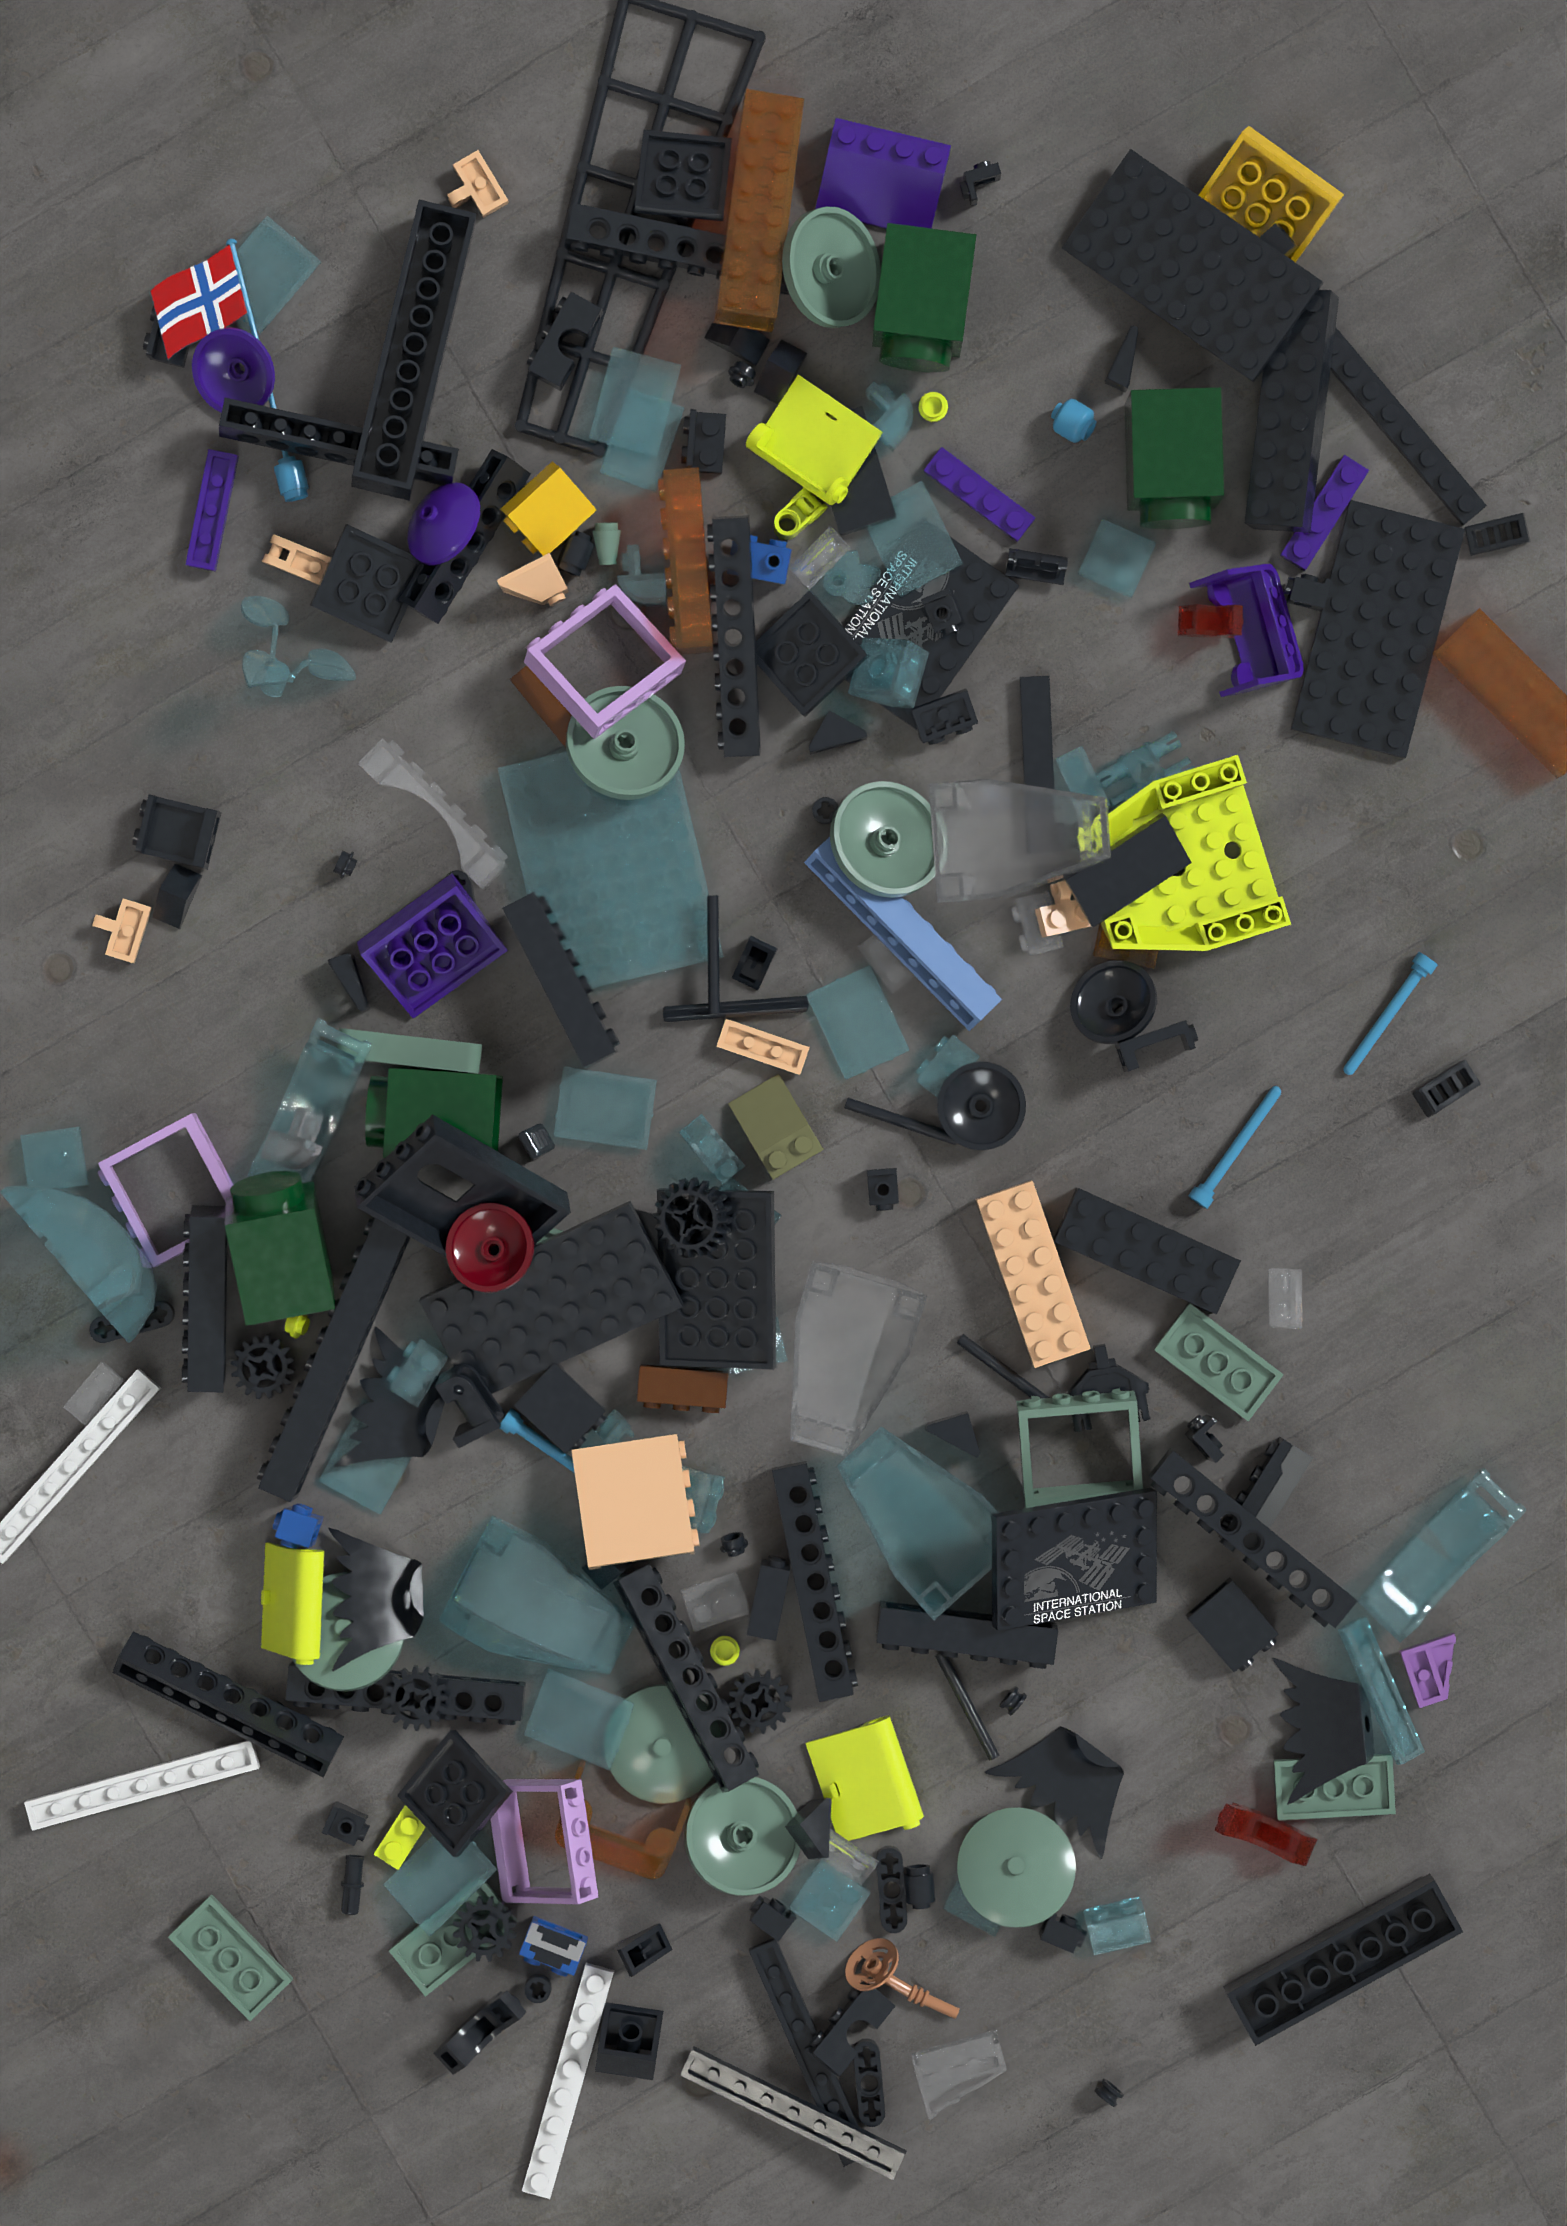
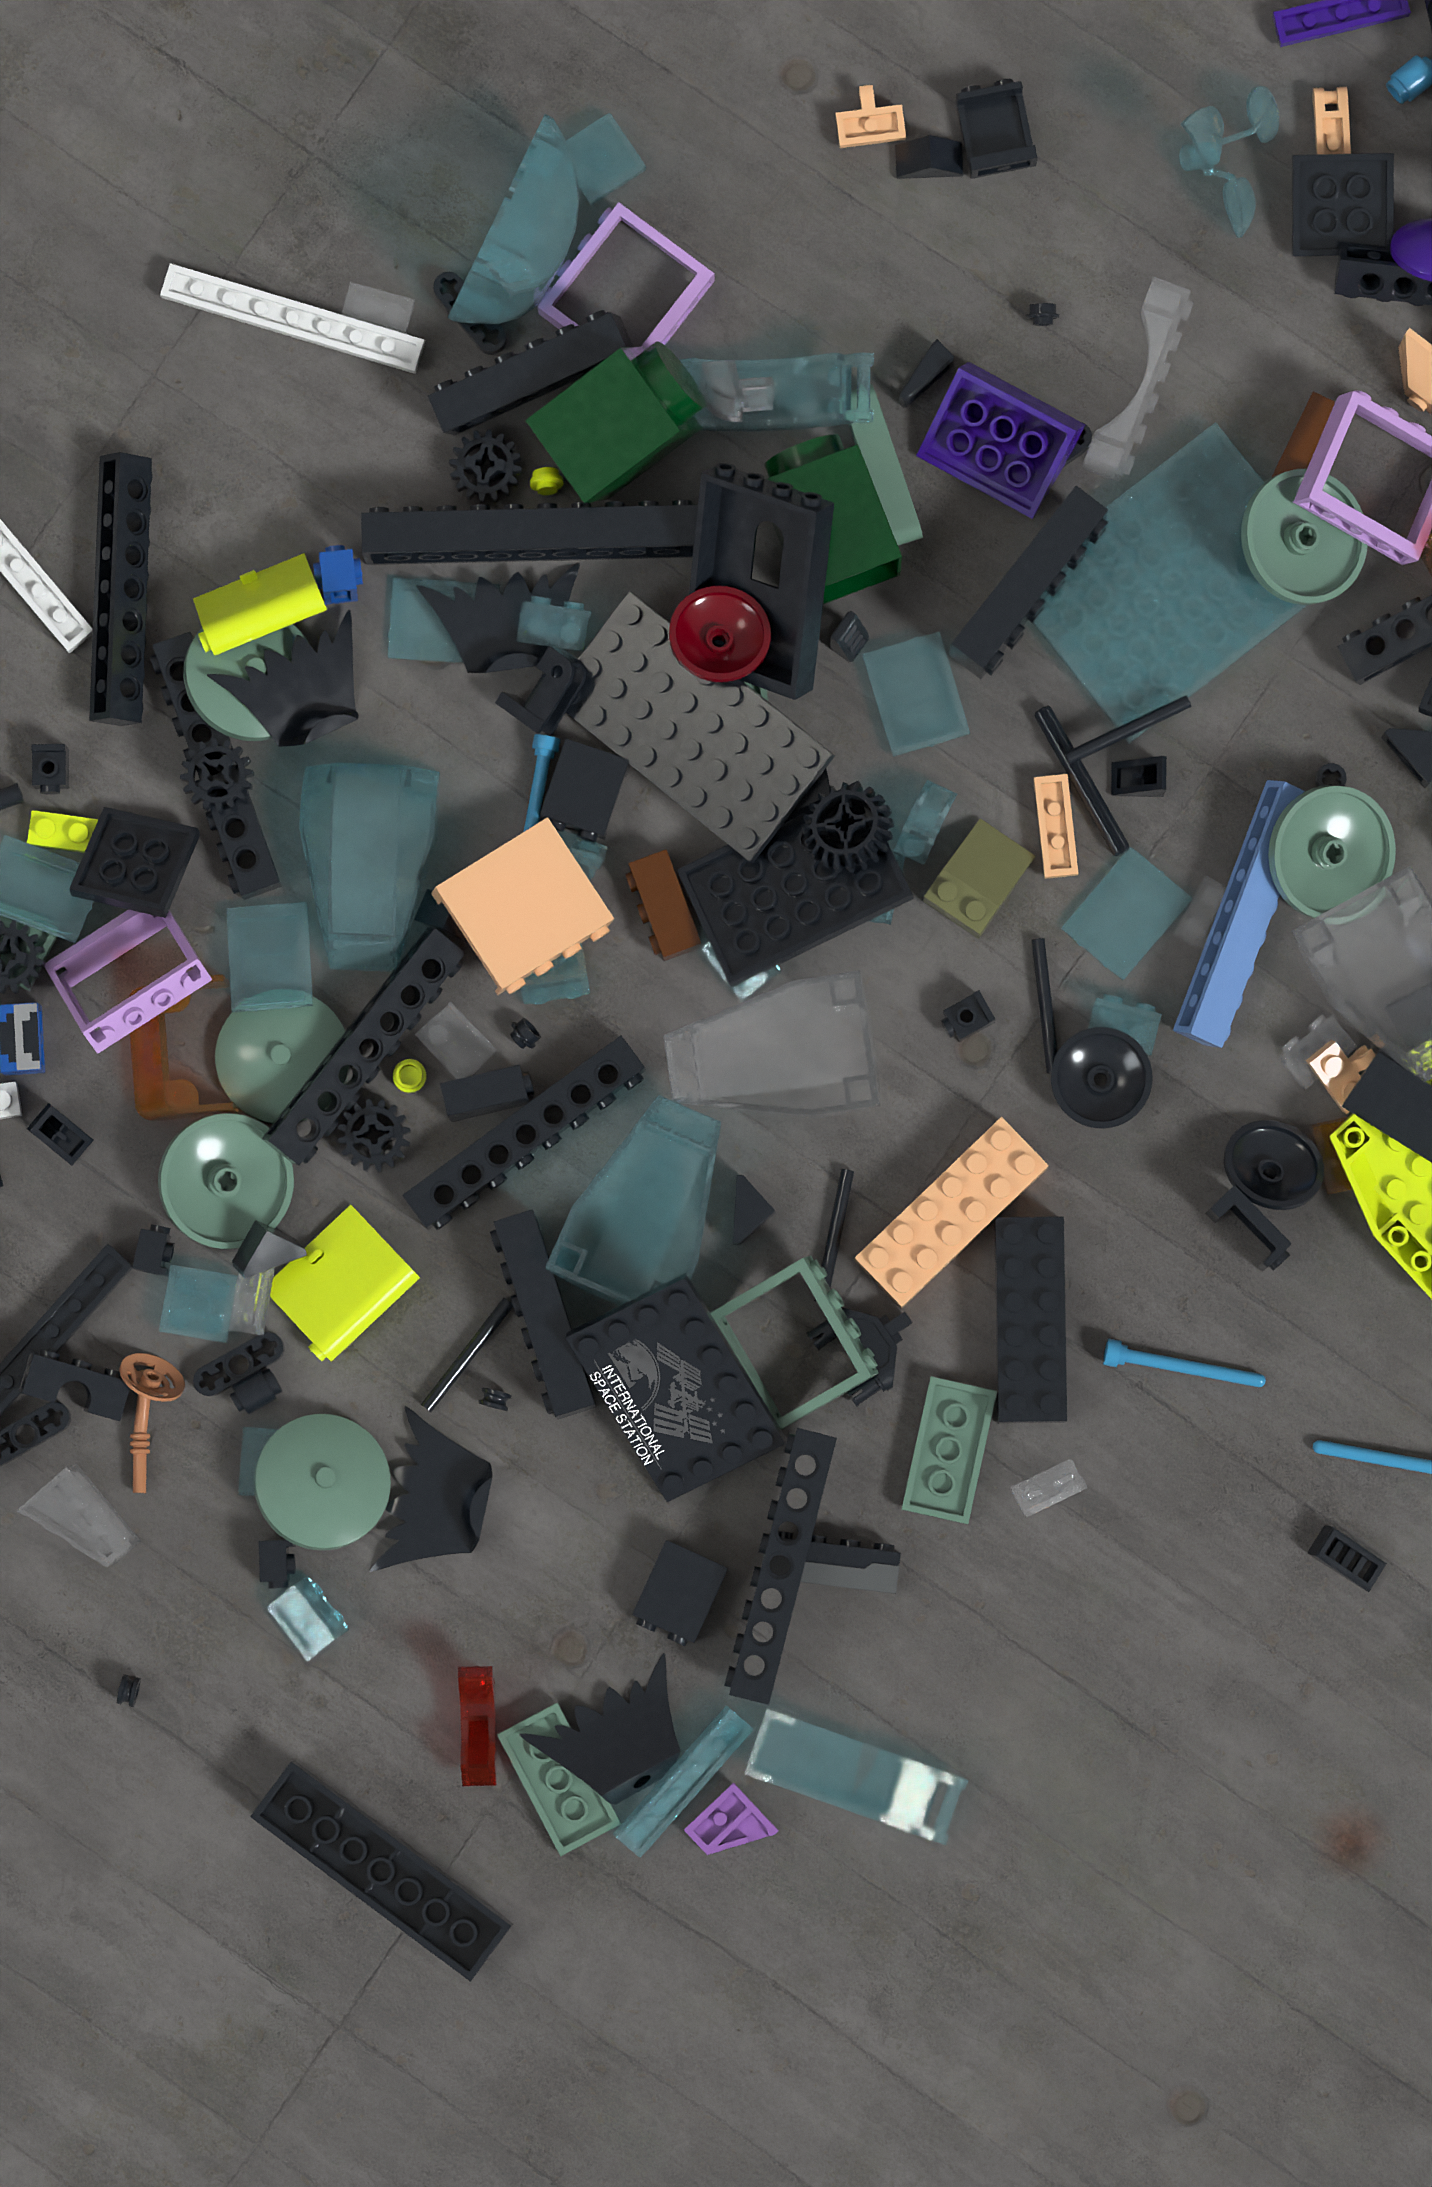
camera: 75 degrees right, 5 degrees down
black bracket [1185,1414,1224,1463] -> none

